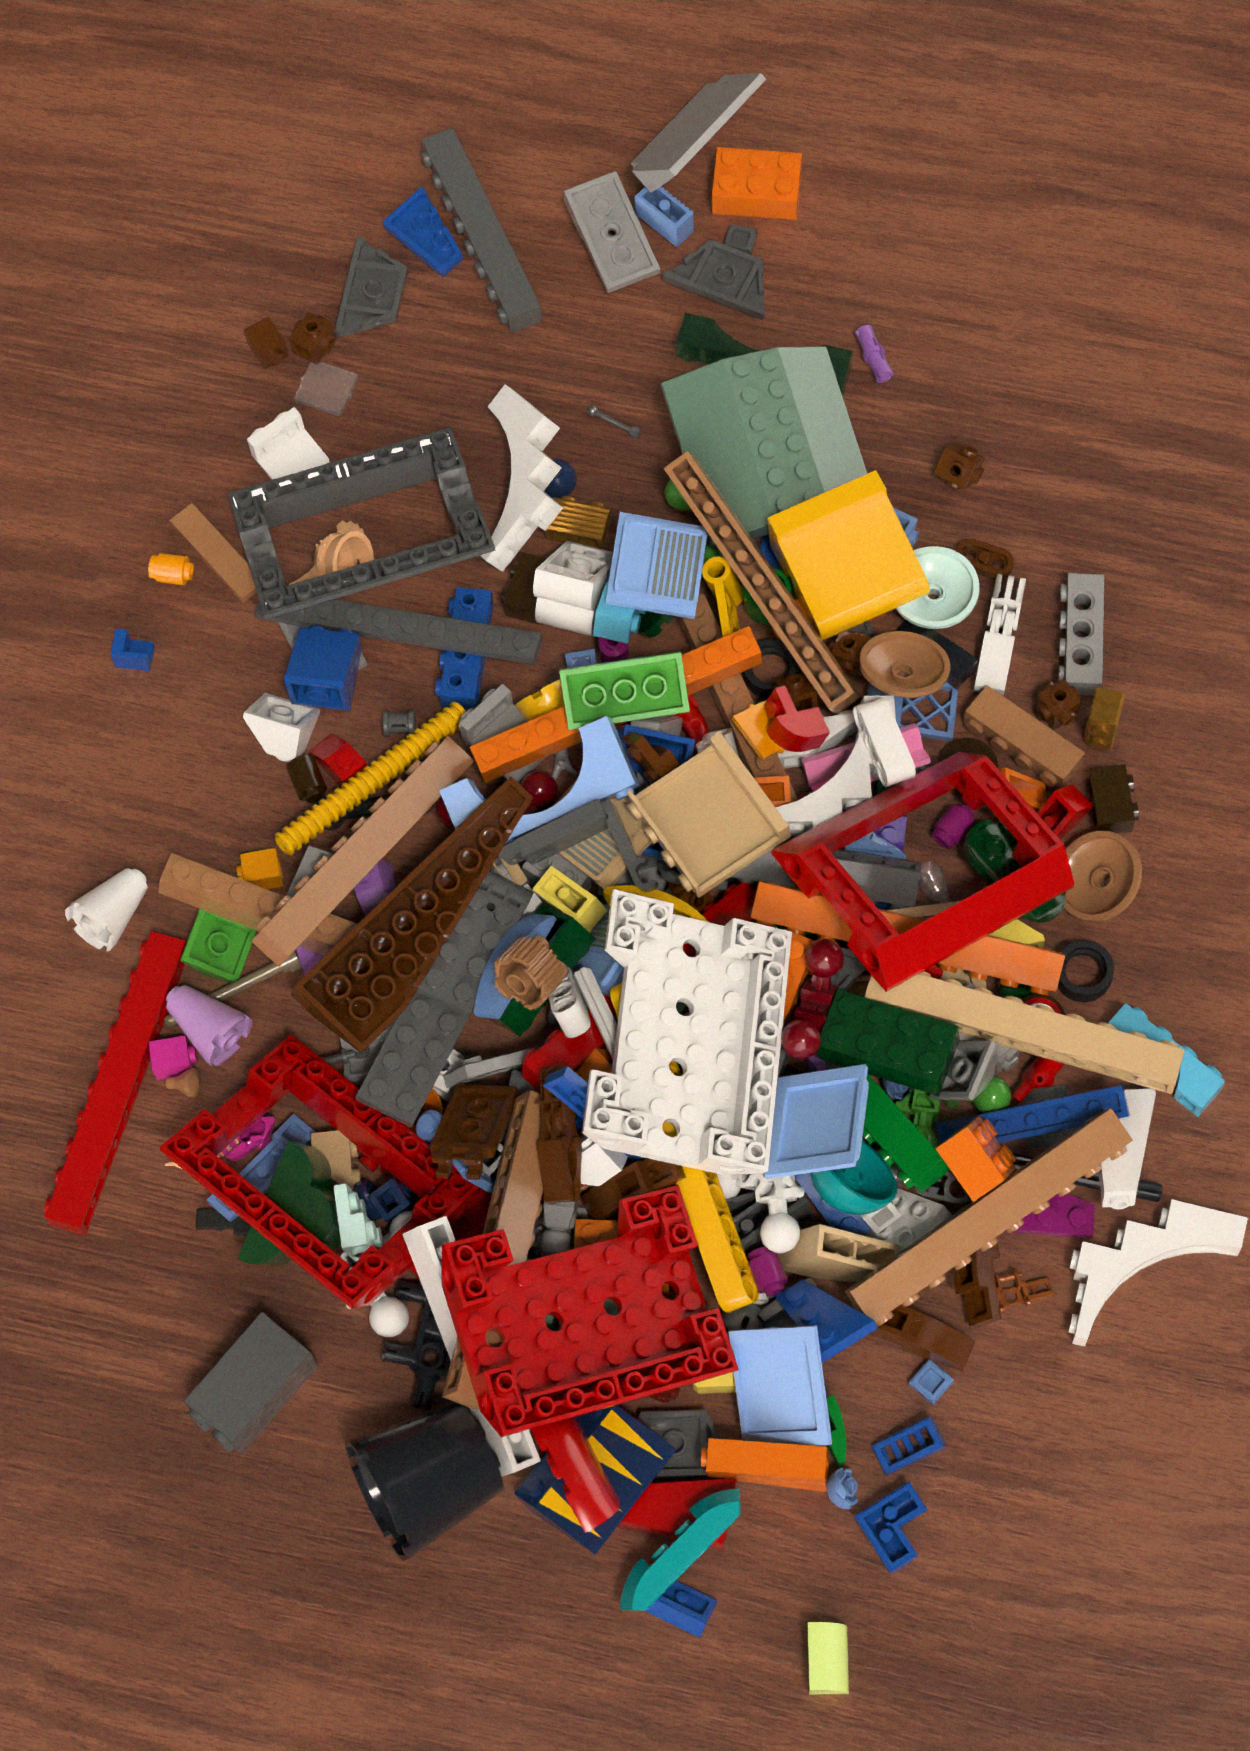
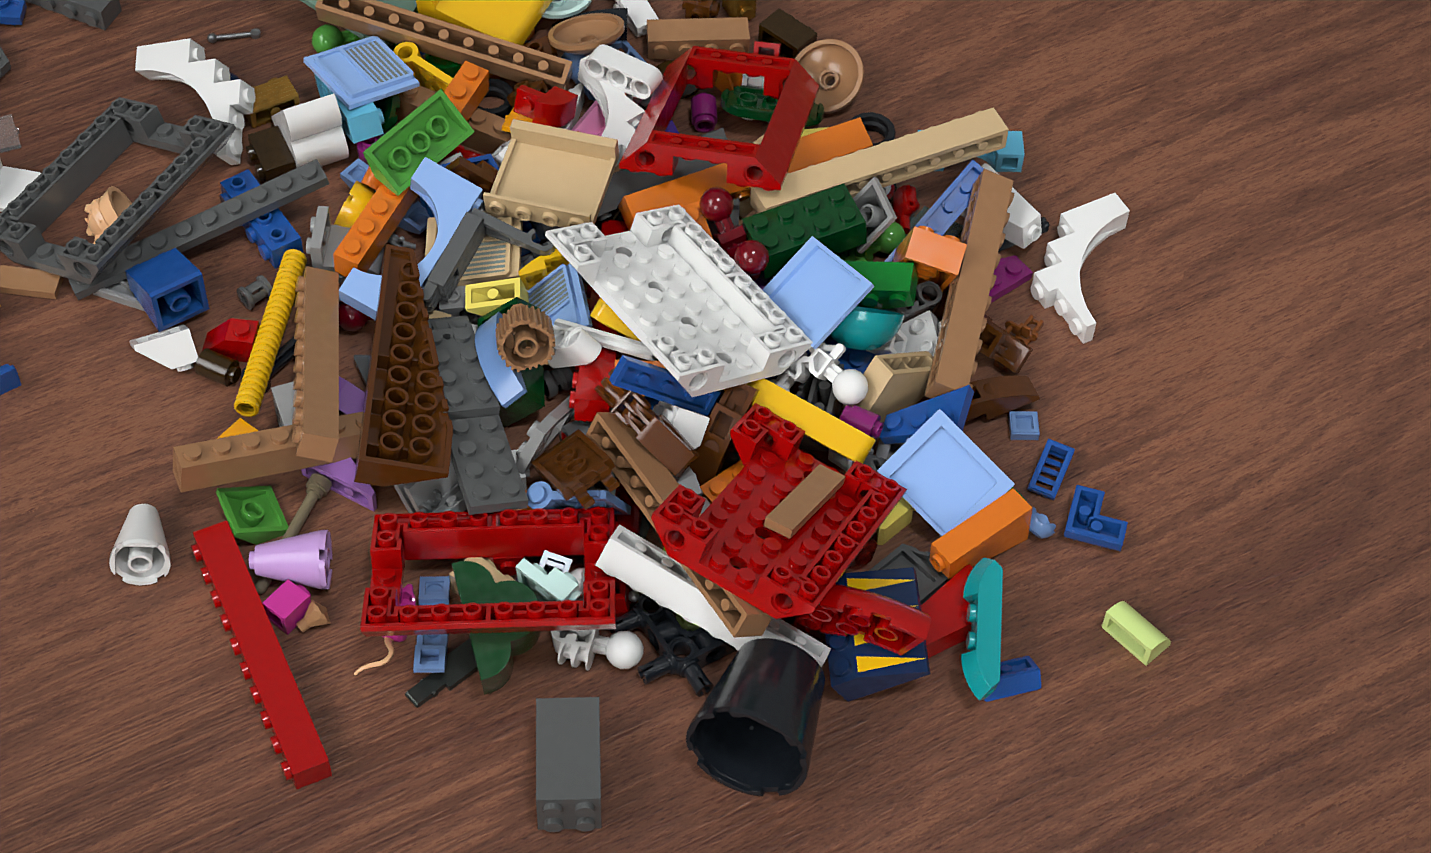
camera: 50 degrees left, 15 degrees down
none -> medium nougat tile [764,464,846,538]

